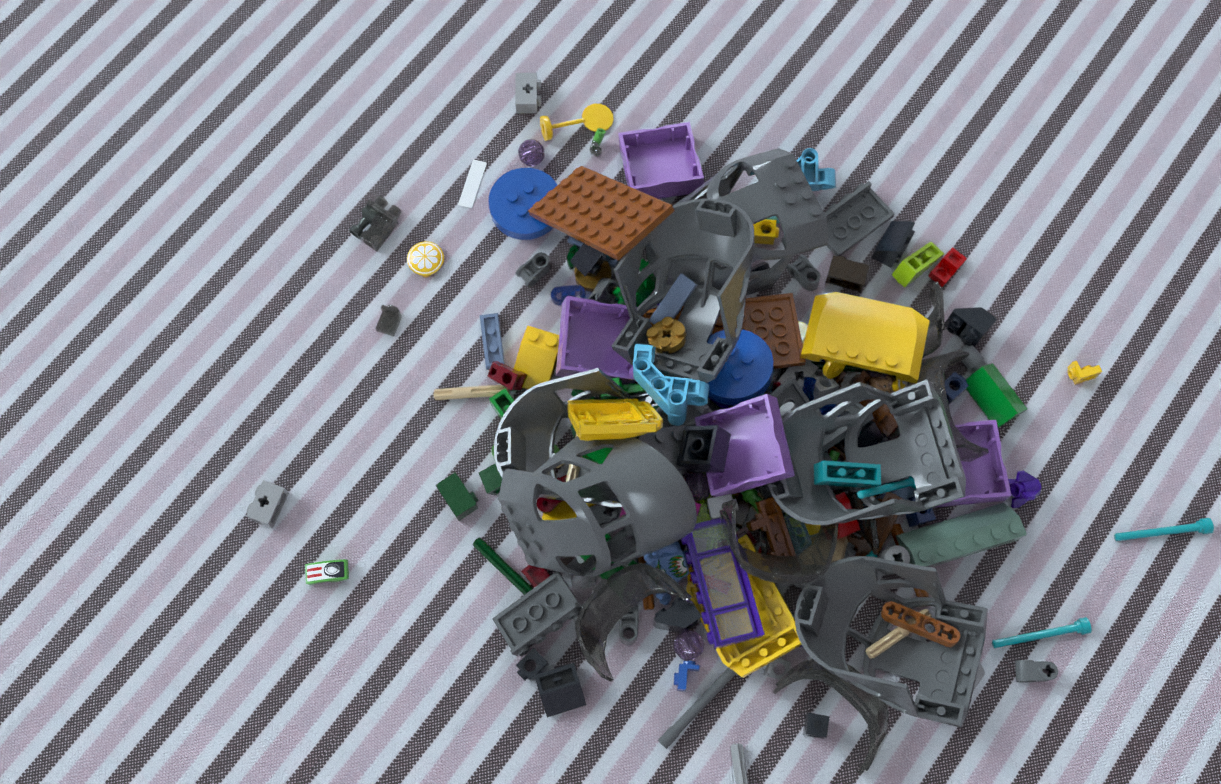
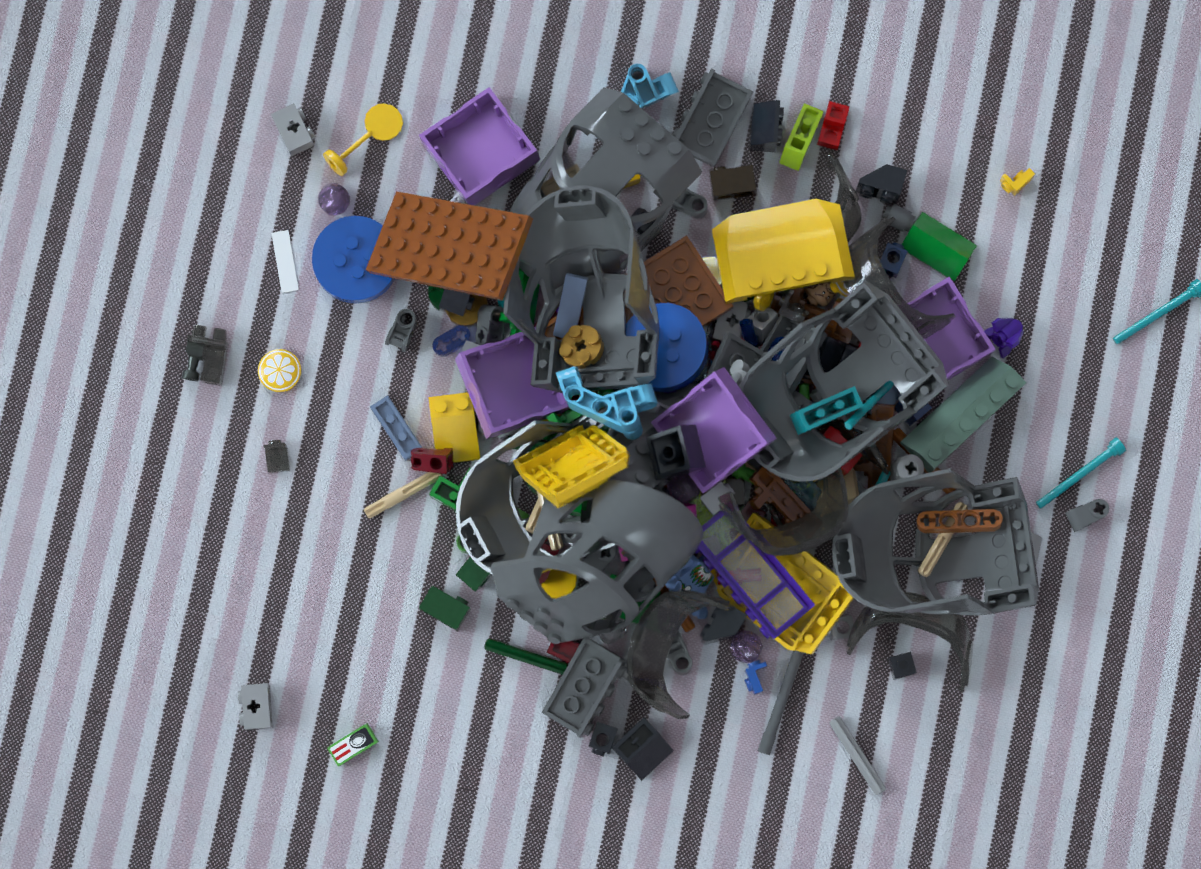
camera: 25 degrees left, 10 degrees up
arm [589,128,606,156] -> none

